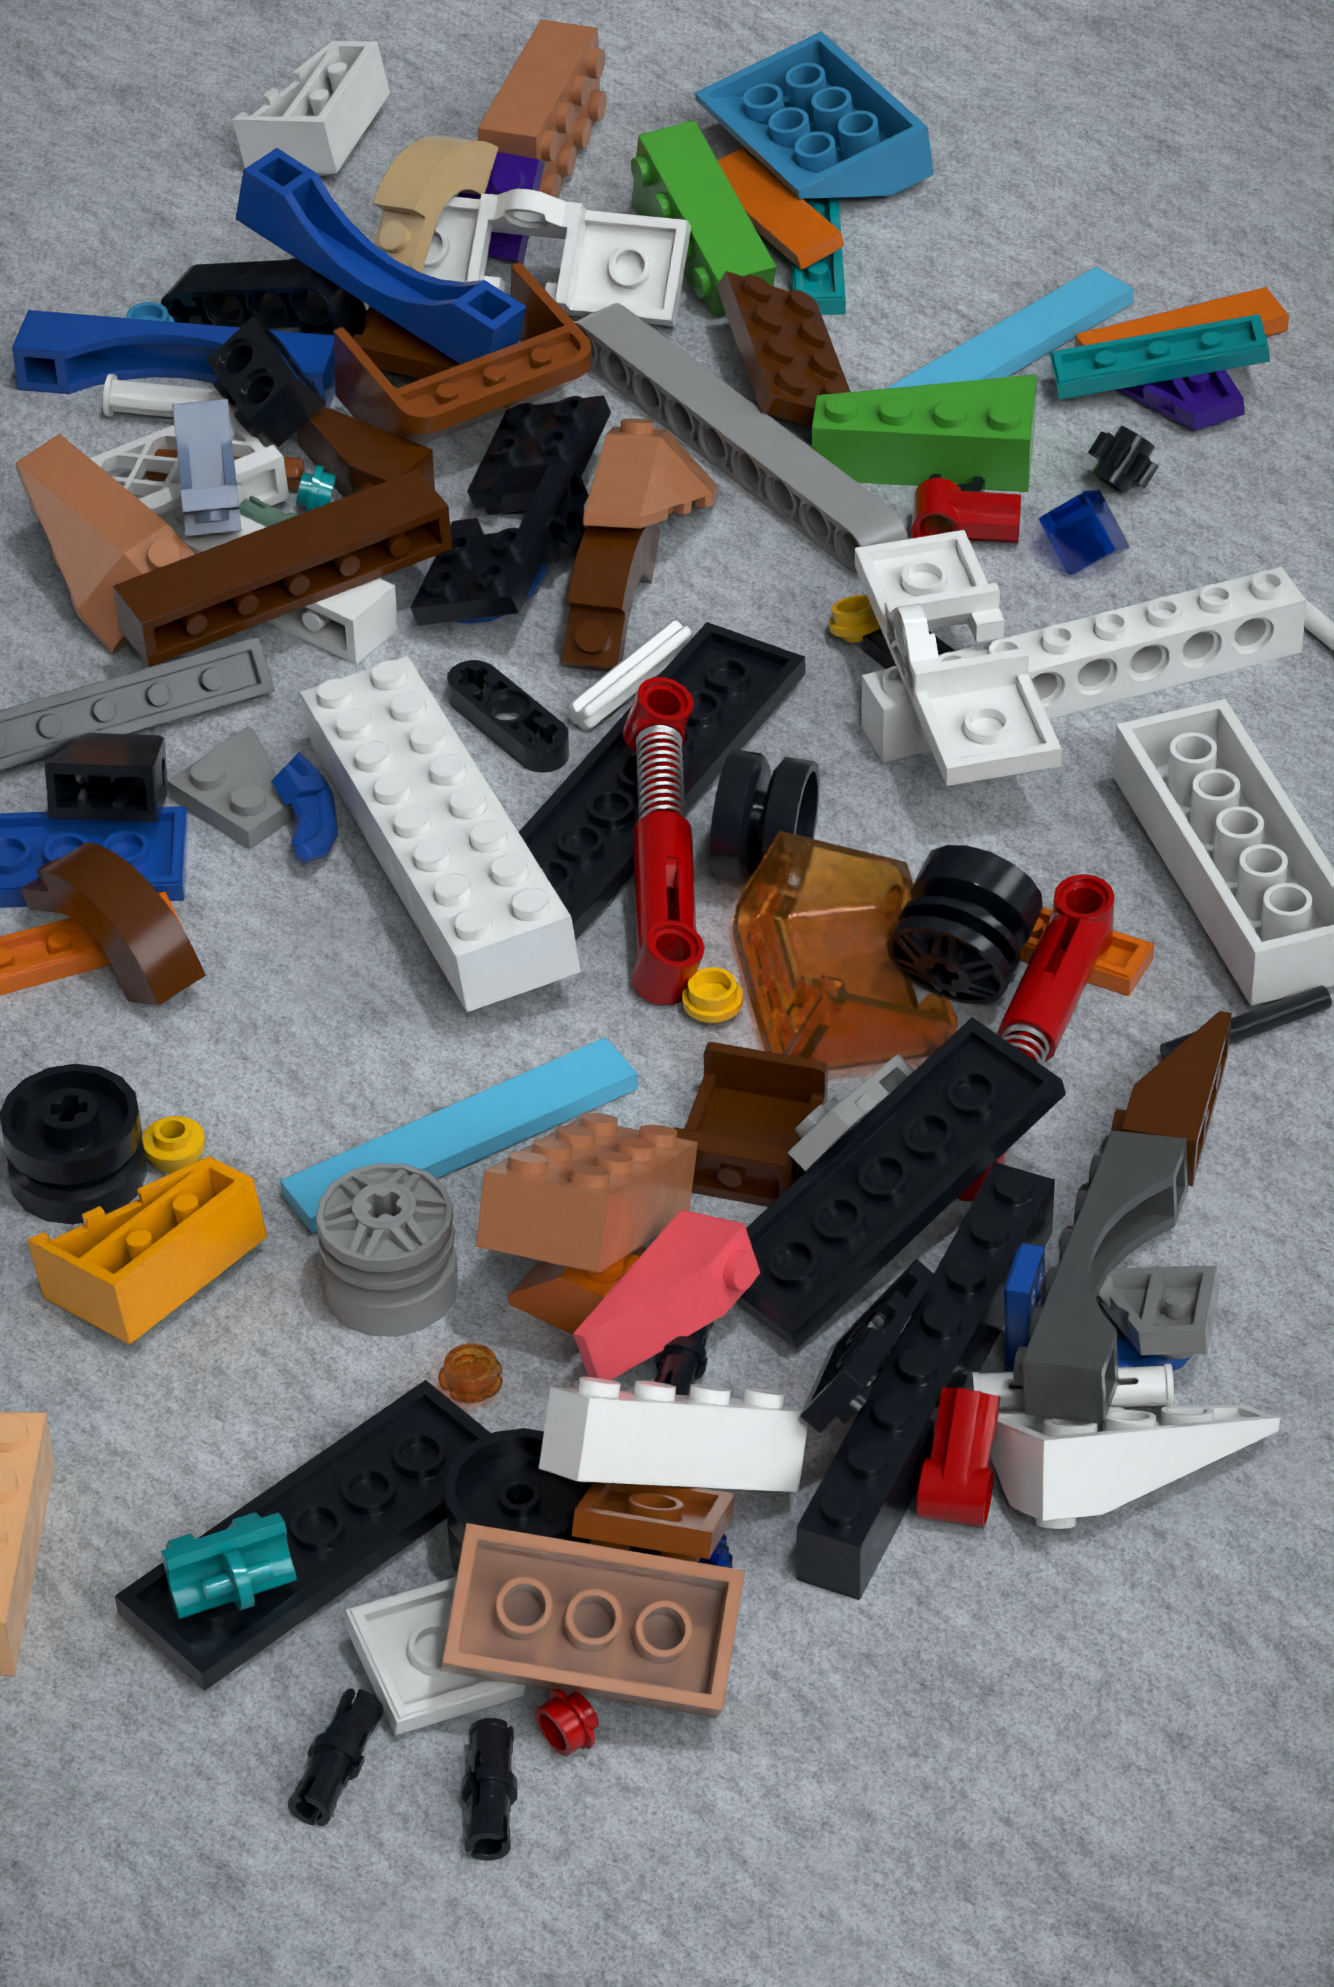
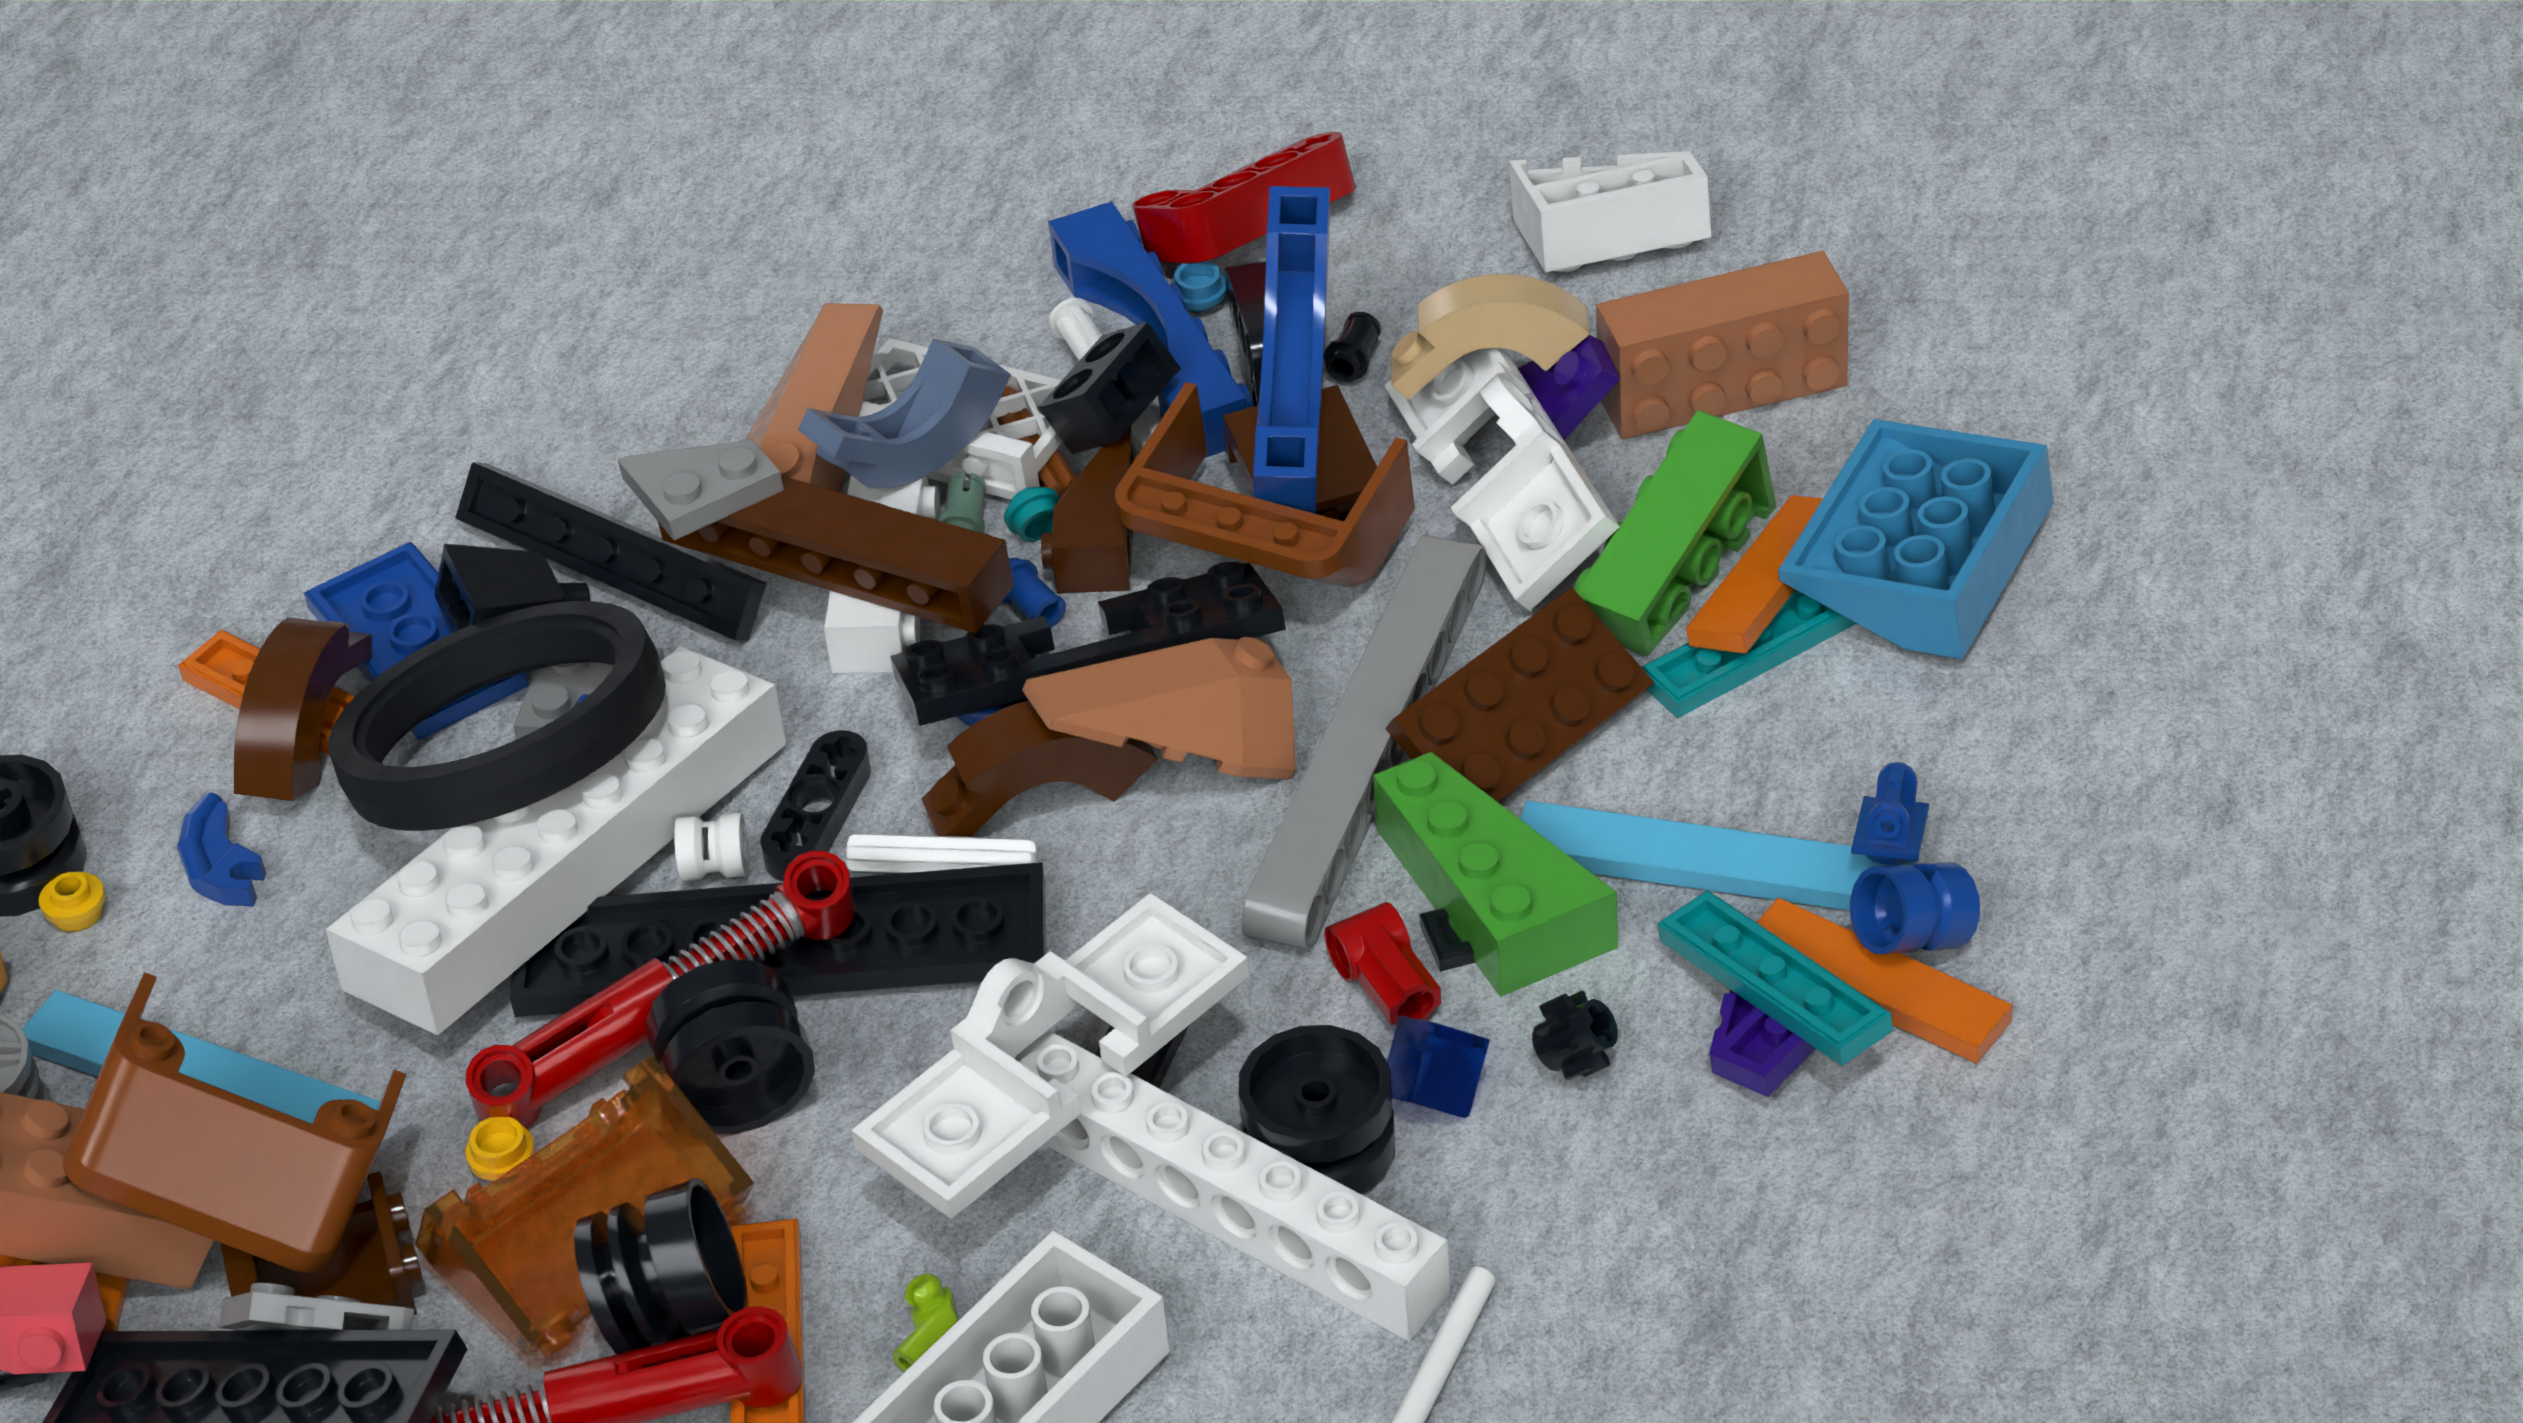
camera: 60 degrees right, 0 degrees up
none -> dark orange windscreen [63,972,407,1273]
none -> blue piece [177,792,266,907]
none -> black tyre [329,601,666,831]
none -> light grey wing [618,440,784,541]
none -> white wheel [674,813,749,881]
none -> lime arm [892,1273,959,1373]
none -> red beam [1132,132,1356,263]
none -> black wheel [1238,1025,1395,1194]
none -> blue wheel [1850,862,1980,954]
none -> blue hinge [1851,762,1929,865]

